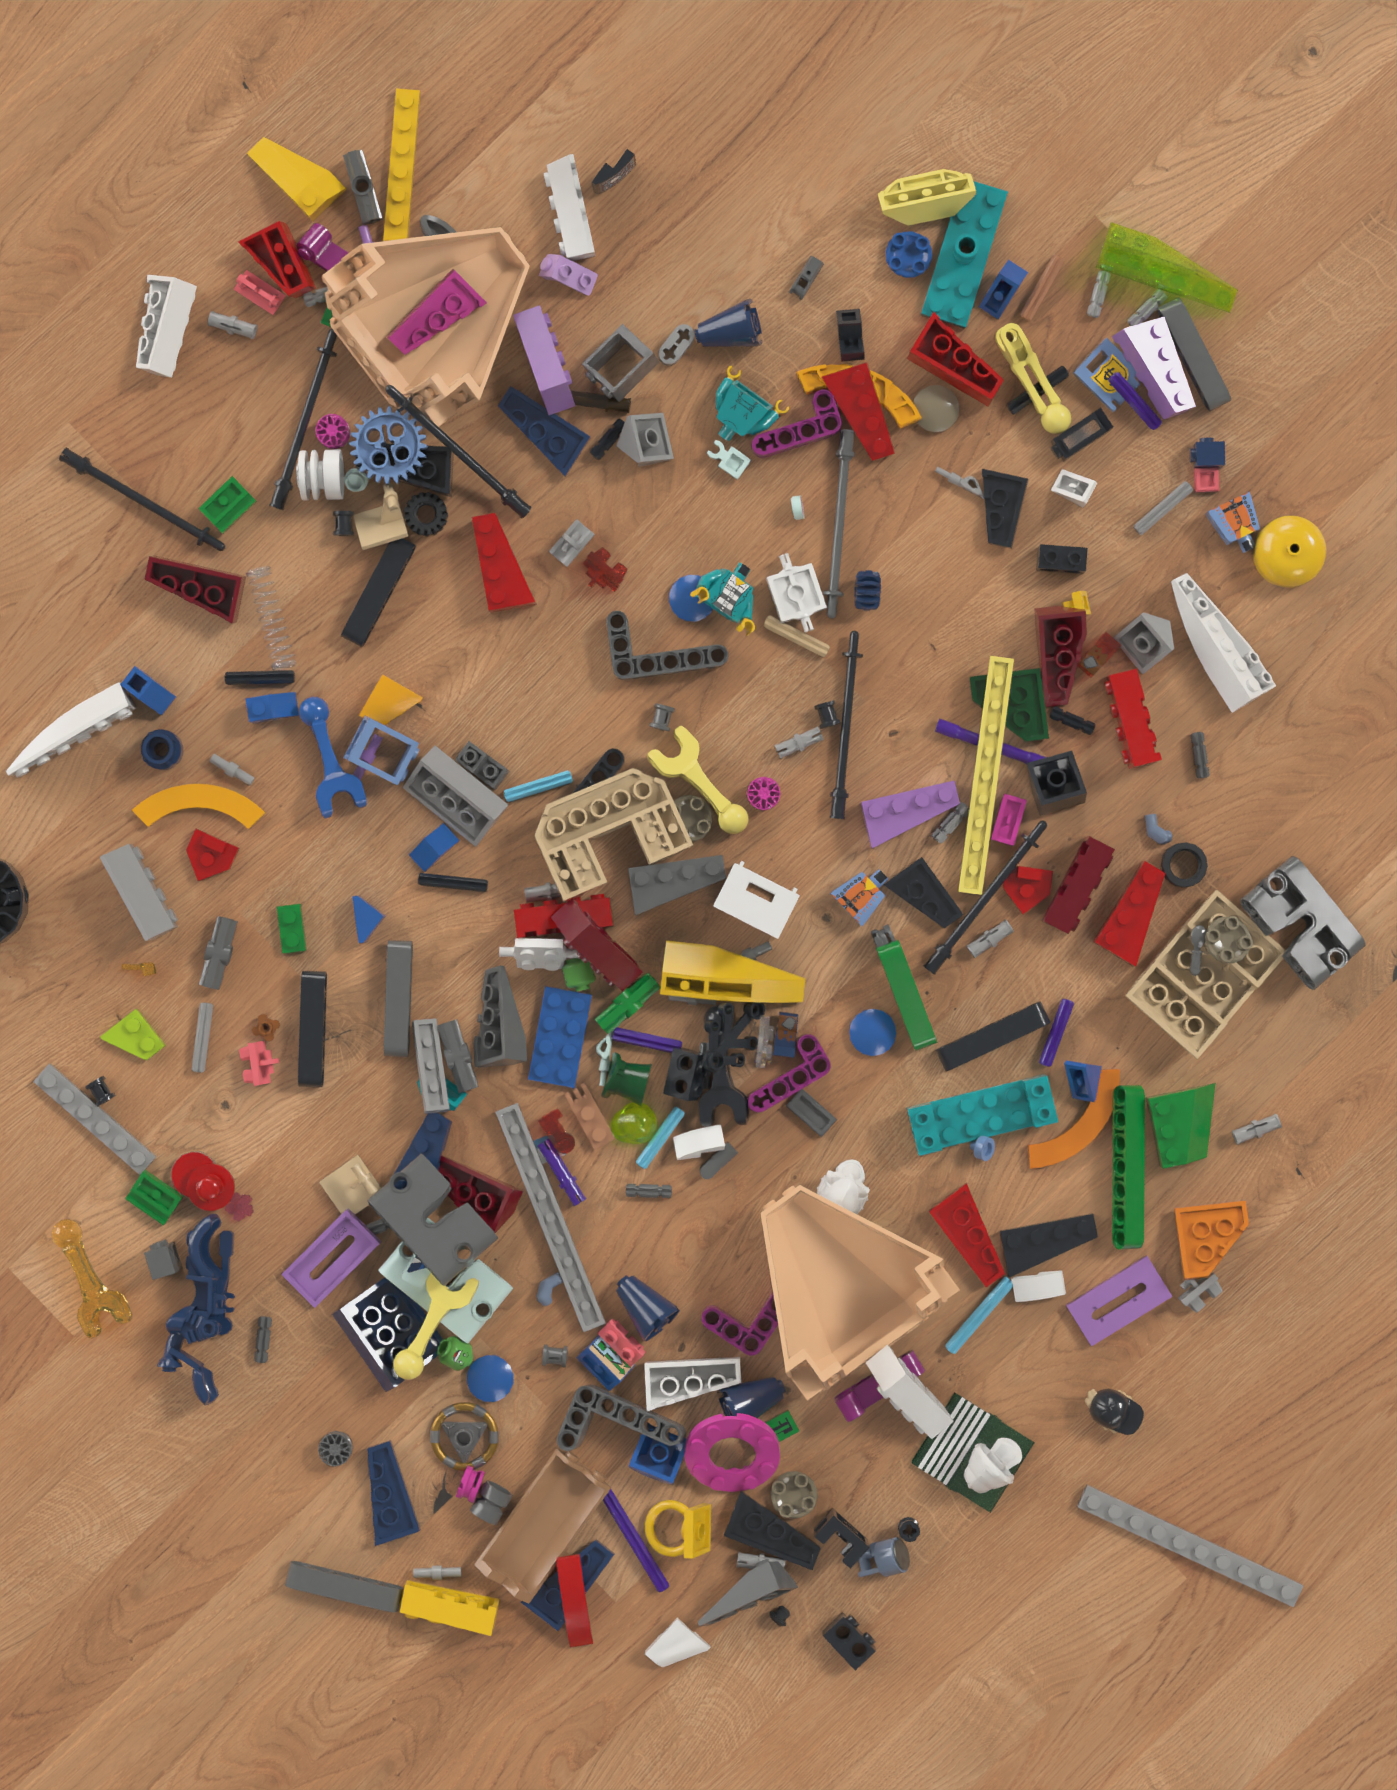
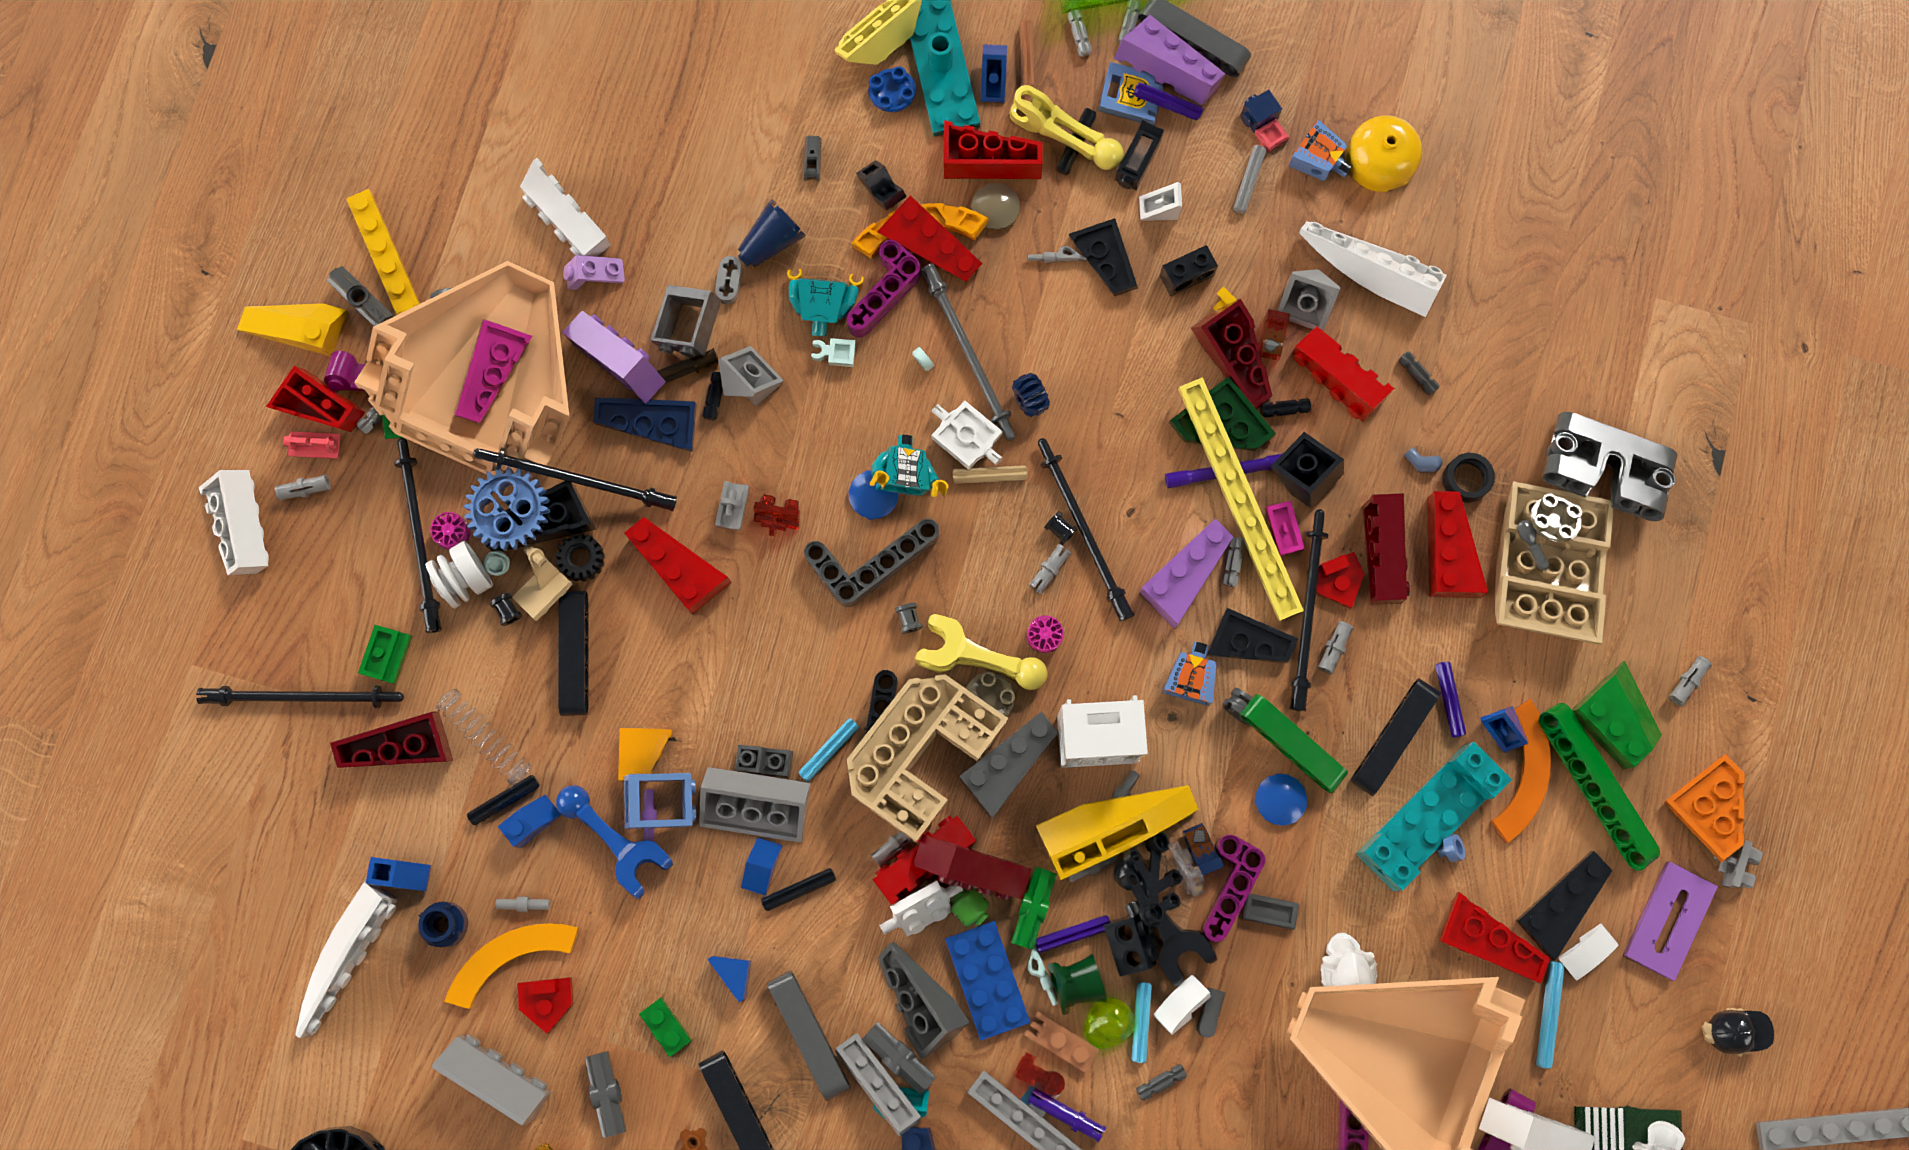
camera: 30 degrees left, 10 degrees down
black slope [592,149,636,194] -> none

